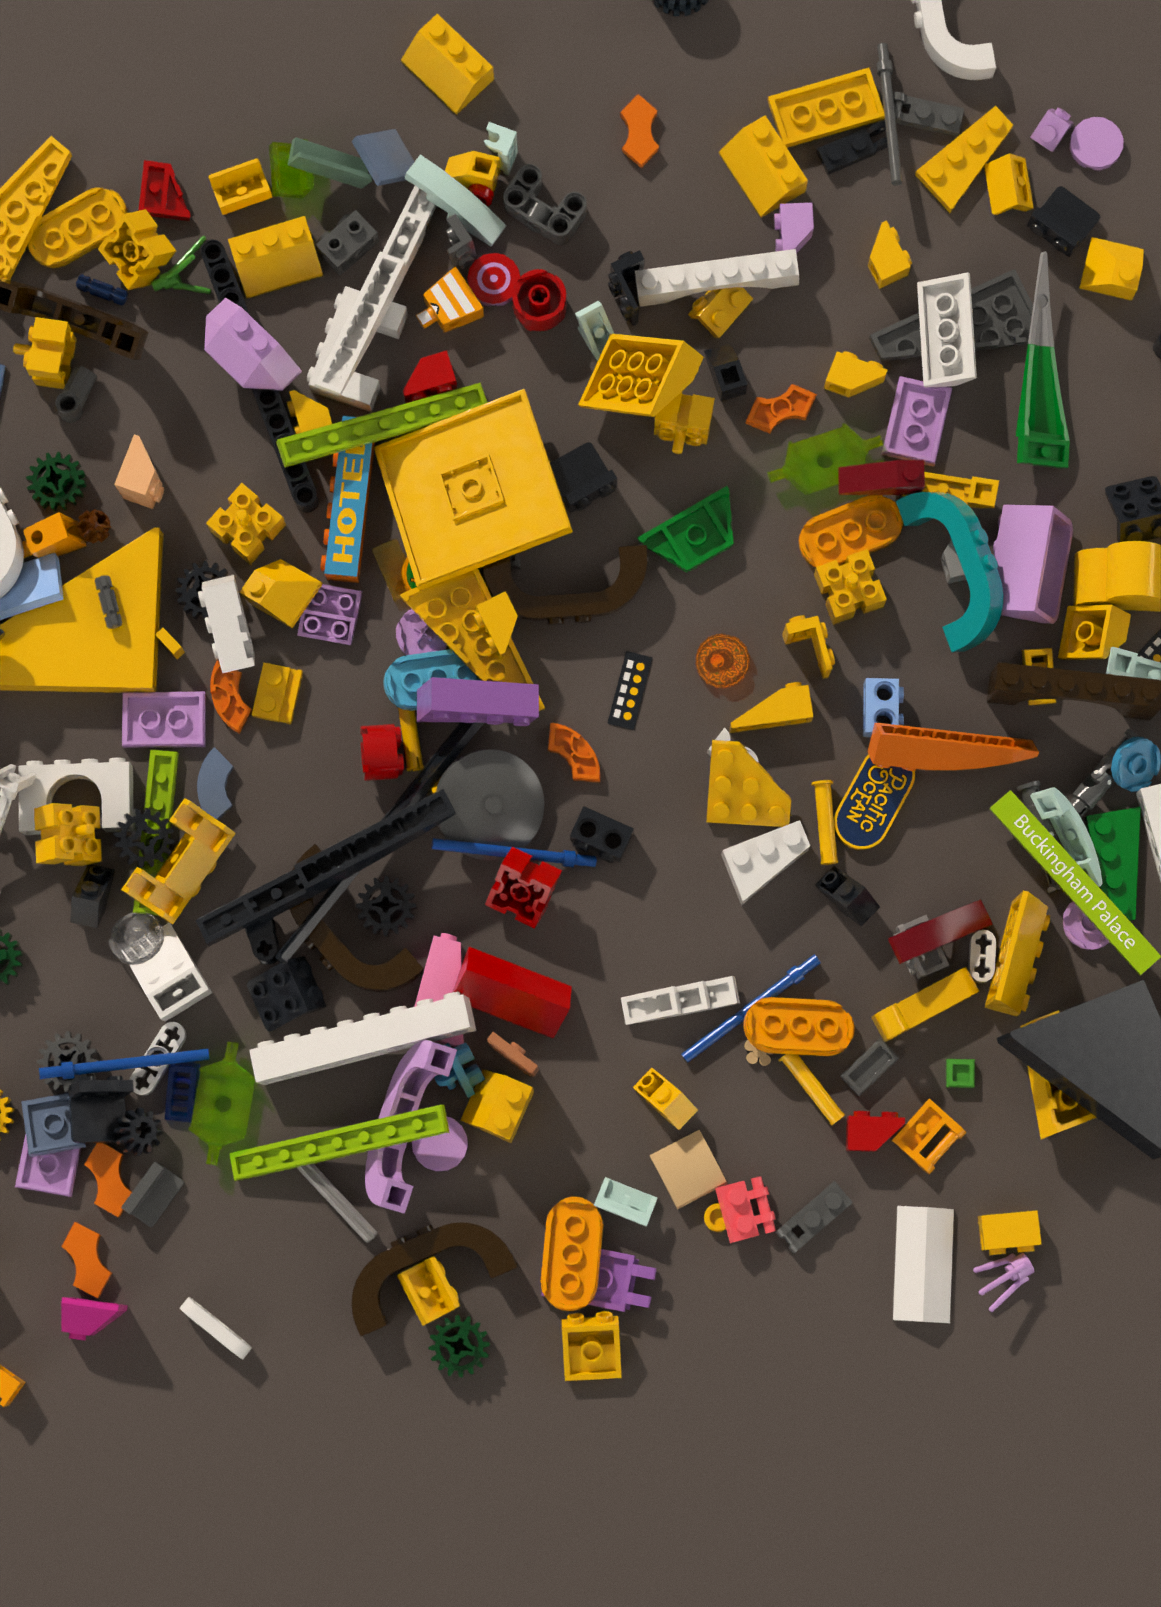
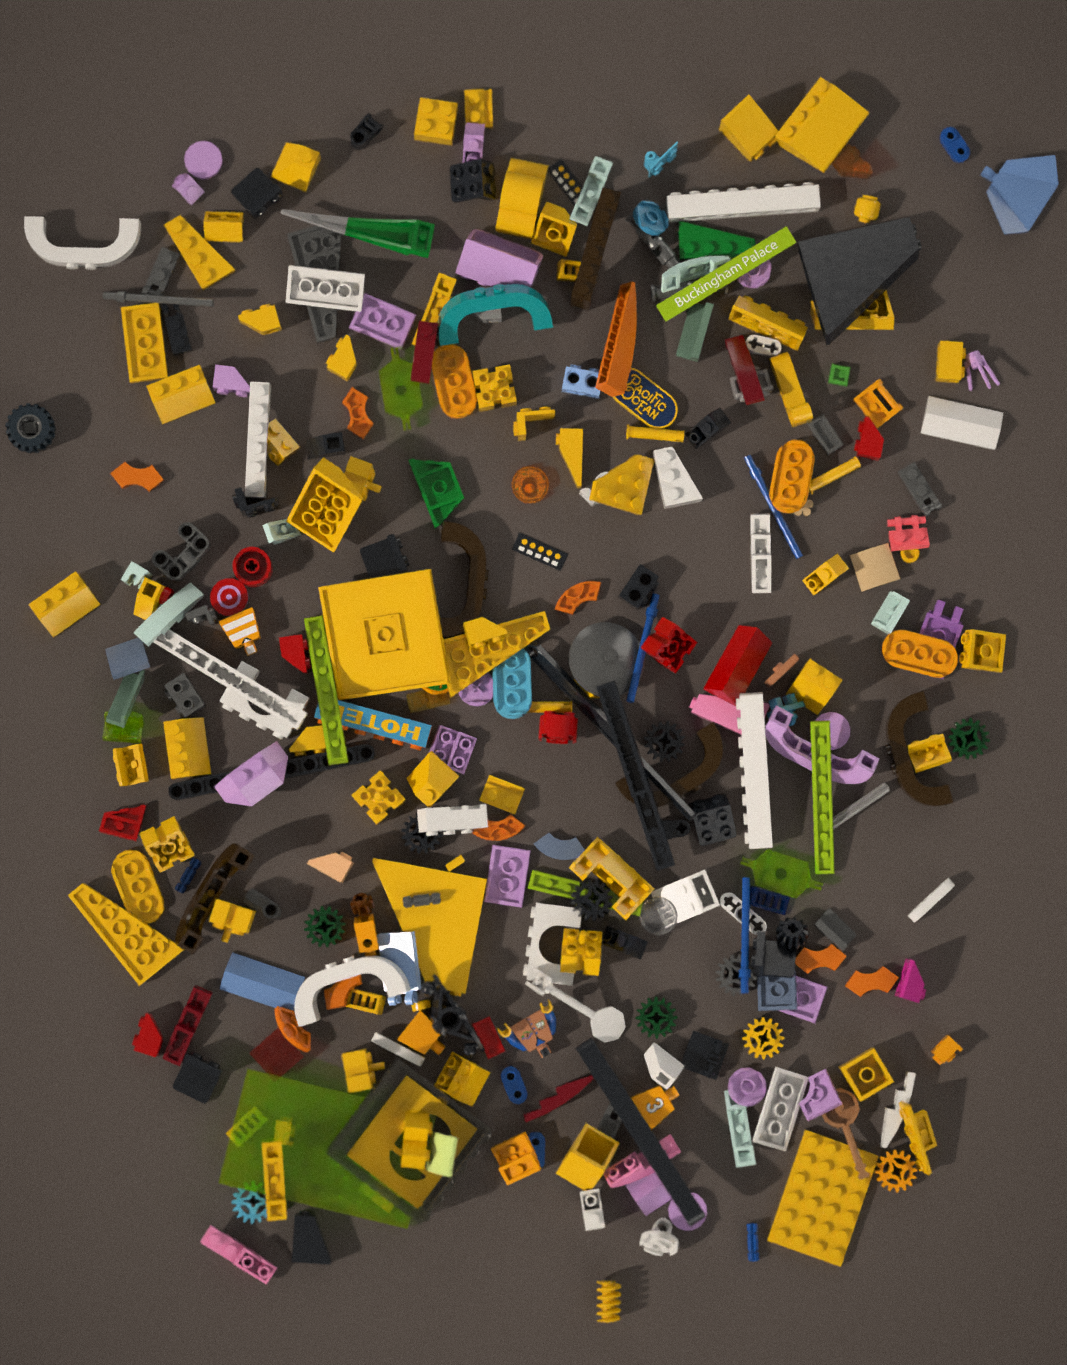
camera: 85 degrees left, 5 degrees up
bright green plant [151,236,211,294] -> none
medium lavender wedge [417,677,539,726] -> none
none -> sand green panel [676,302,714,362]

